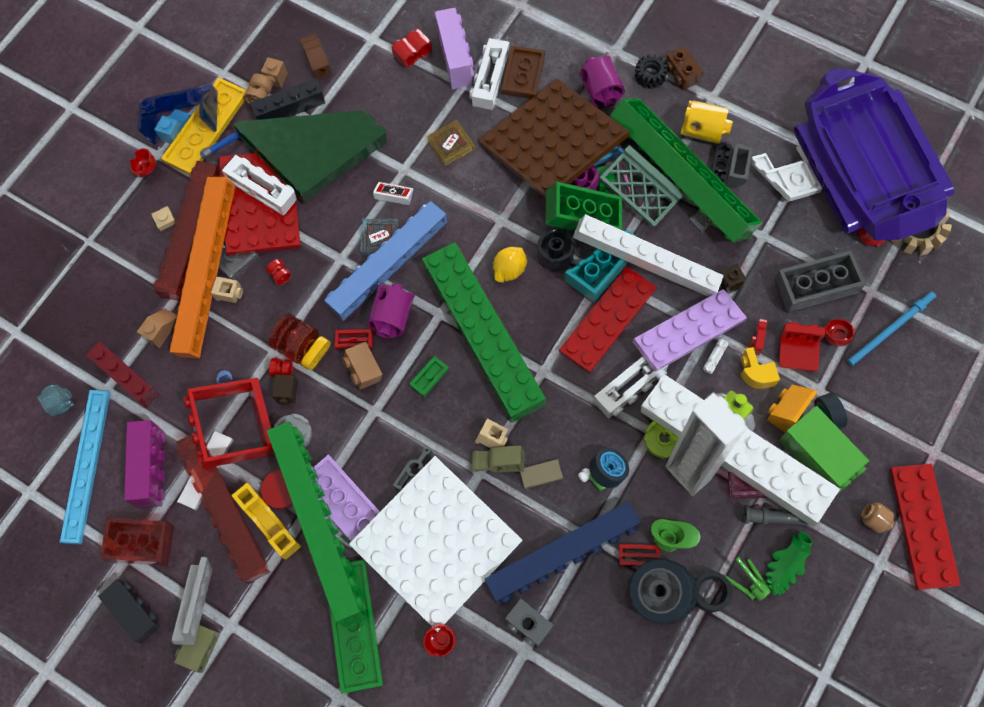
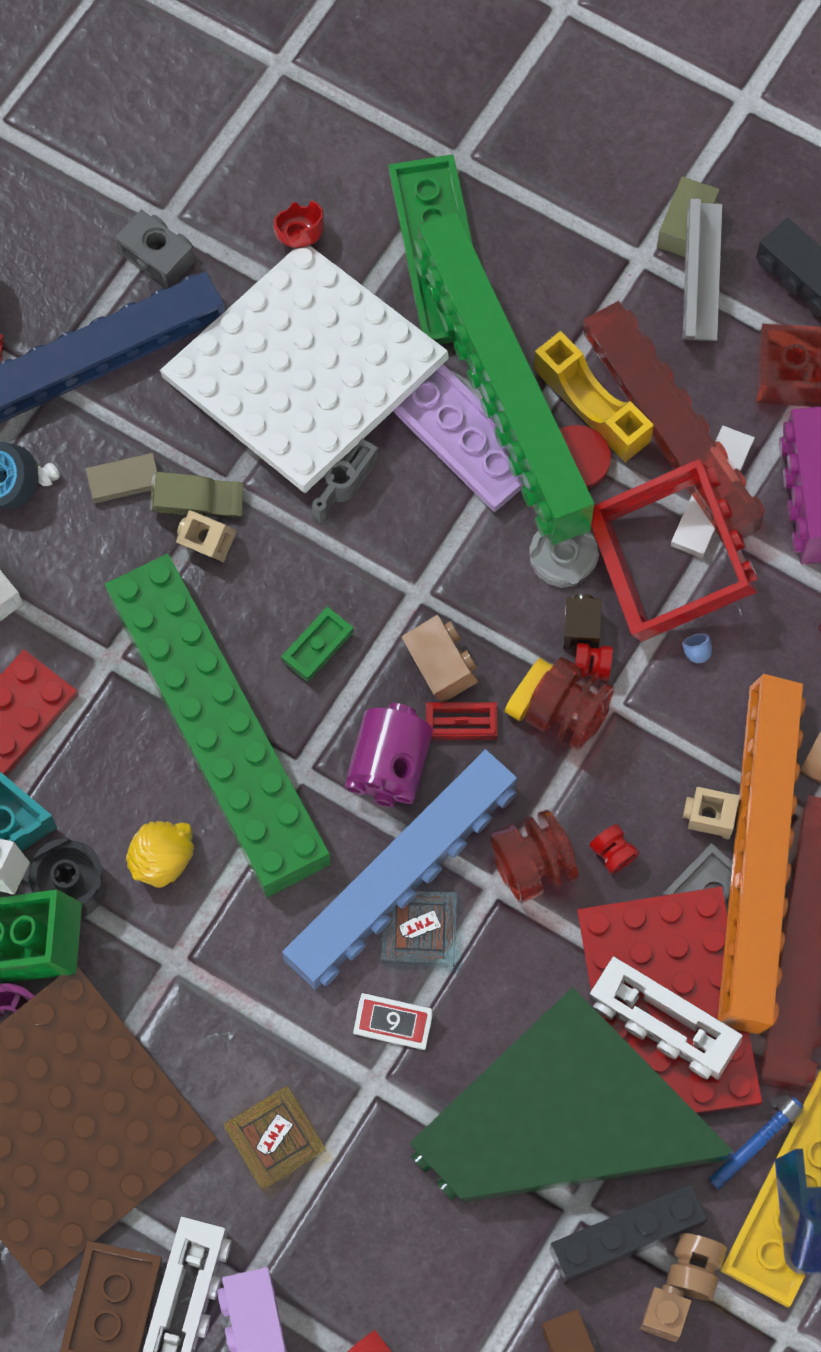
camera: 175 degrees right, 0 degrees up
none -> clear red wheel [490,809,579,904]

